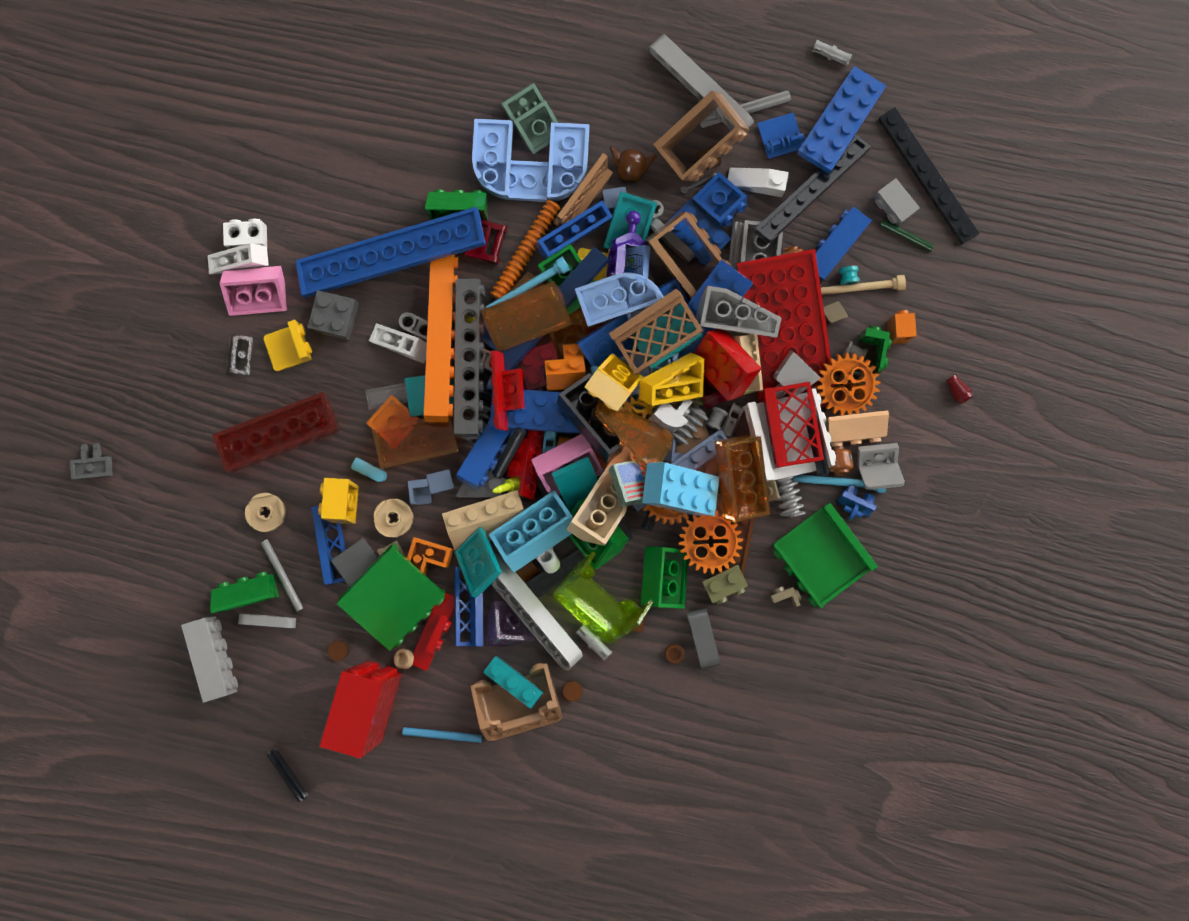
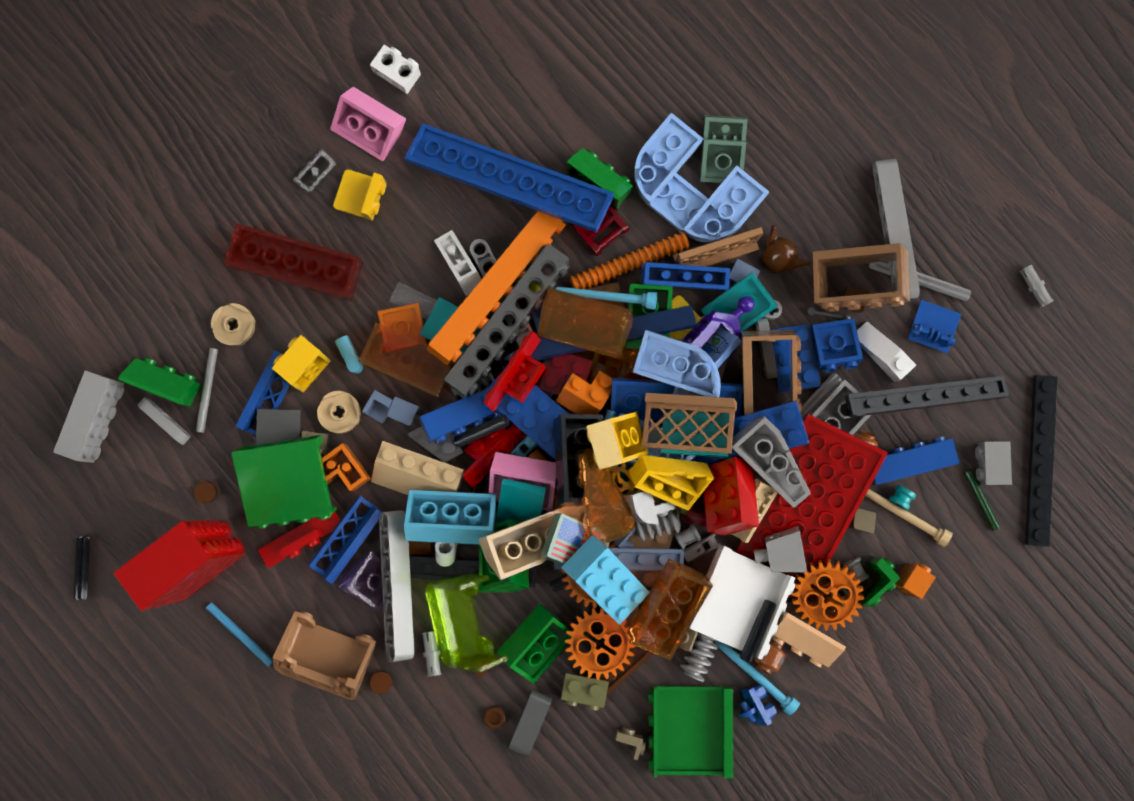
camera: 35 degrees right, 0 degrees up
dark grey hinge [70,443,113,480] -> none
white slope [208,243,268,275] -> none
dark grey brick [307,290,359,341] -> none
tan tile [394,649,414,669] -> none
teal tile [454,527,502,598] -> none
teal brick [483,656,544,709] -> none
neon yellow bar [492,478,521,493] -> none
red fence [762,382,824,468] -> none
blue plate [797,66,886,174] -> none
light grey bracket [857,443,905,490] -> none
dark red cone [946,375,973,404] -> none

